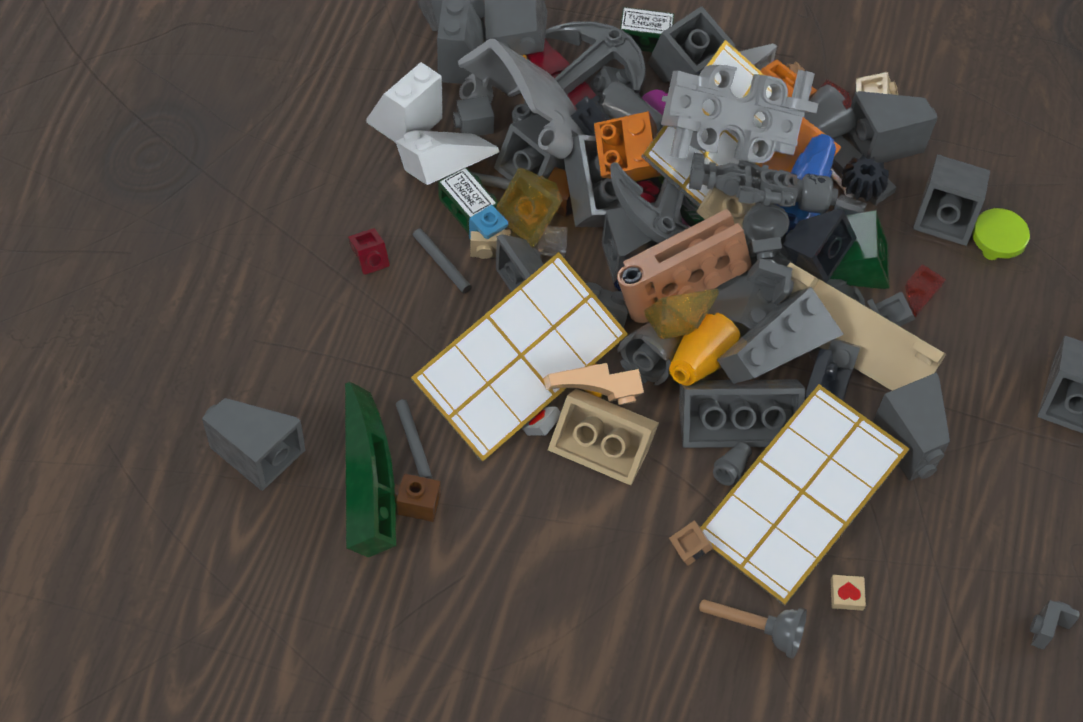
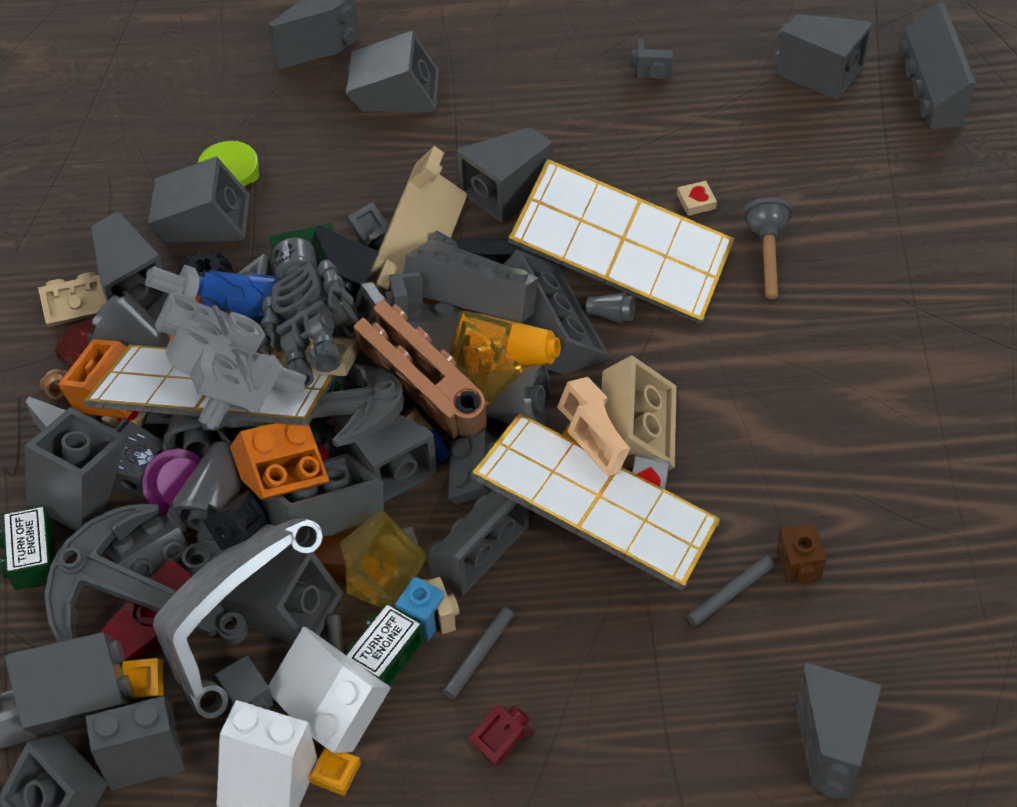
camera: 105 degrees left, 5 degrees down
dark green slope [345,381,396,558] -> none
medium nougat plate [669,520,713,566] -> none
clear red tile [905,264,946,318] -> none
none -> light orange tile [309,747,361,796]

